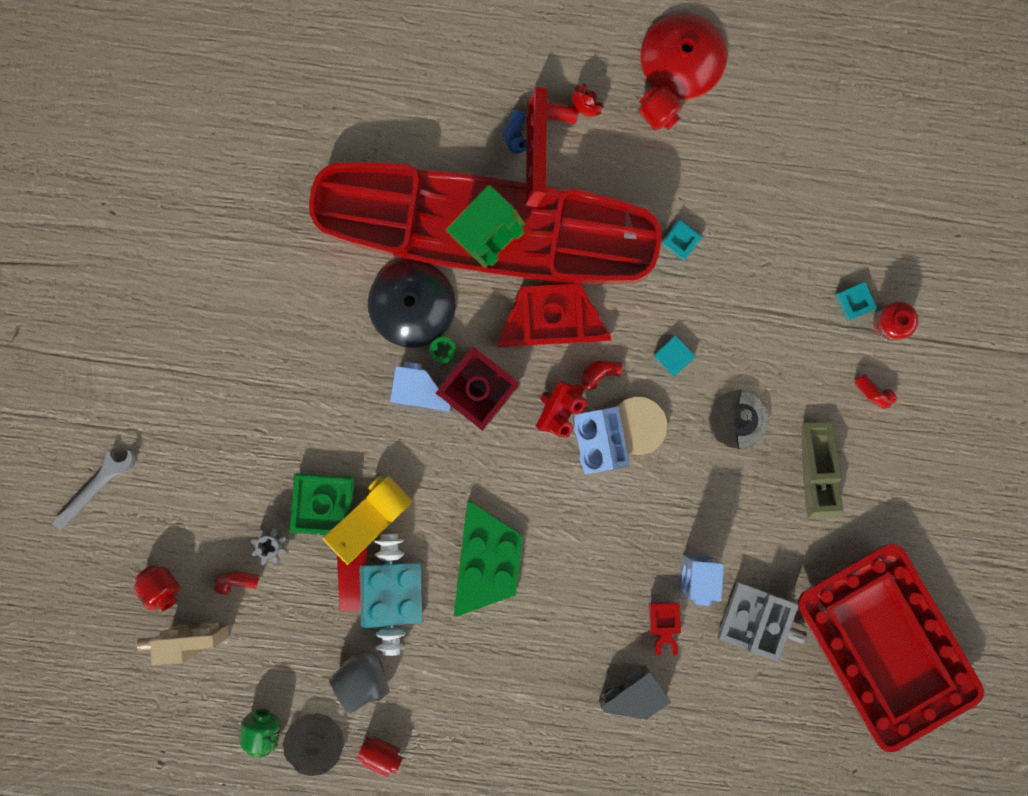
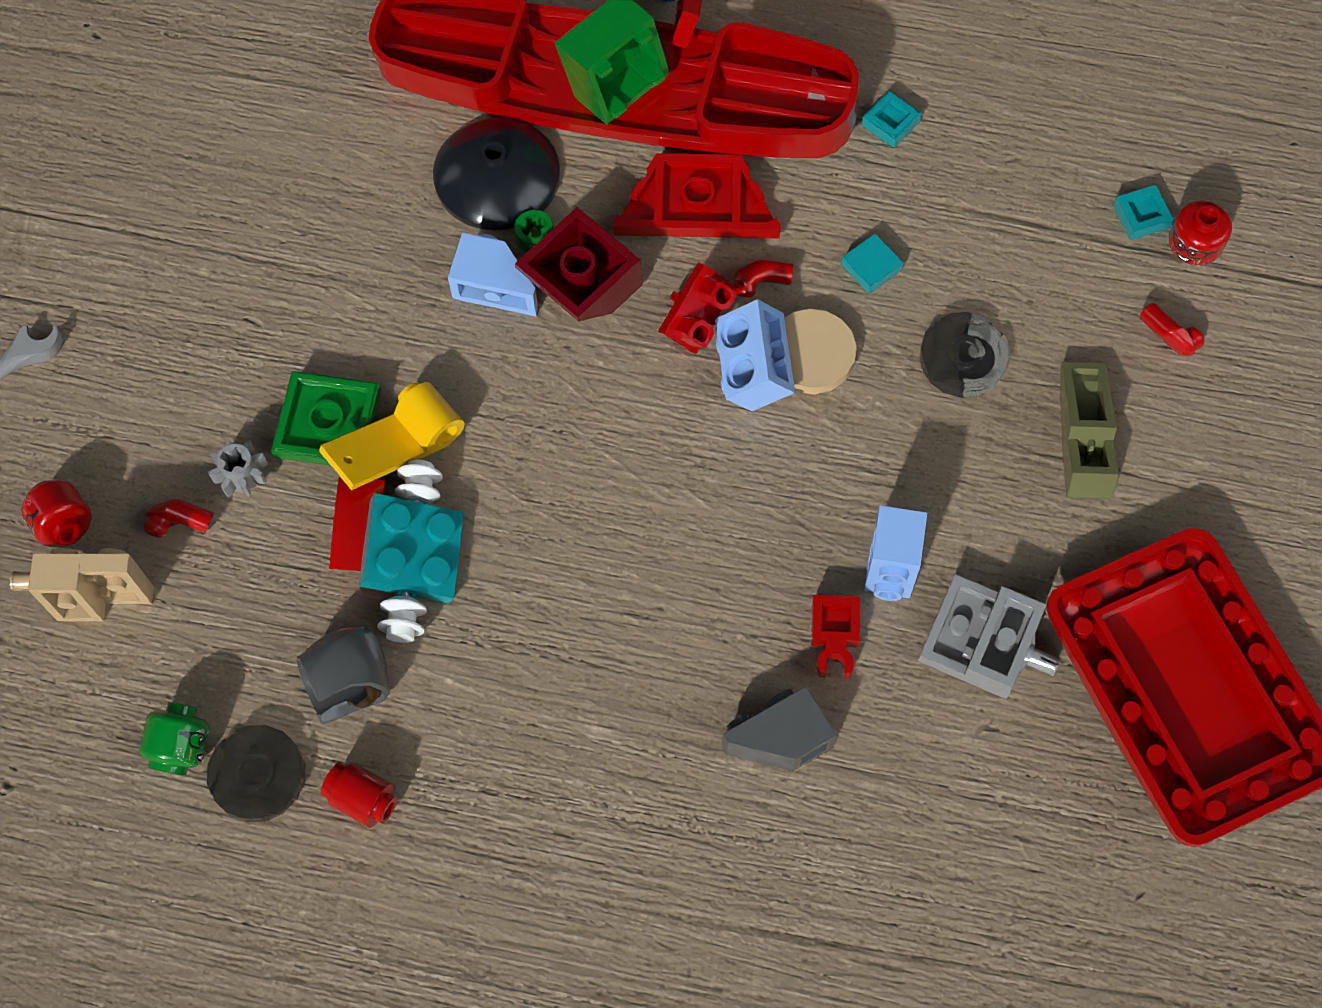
camera: 10 degrees right, 20 degrees down
green wing [454,501,523,616] -> none

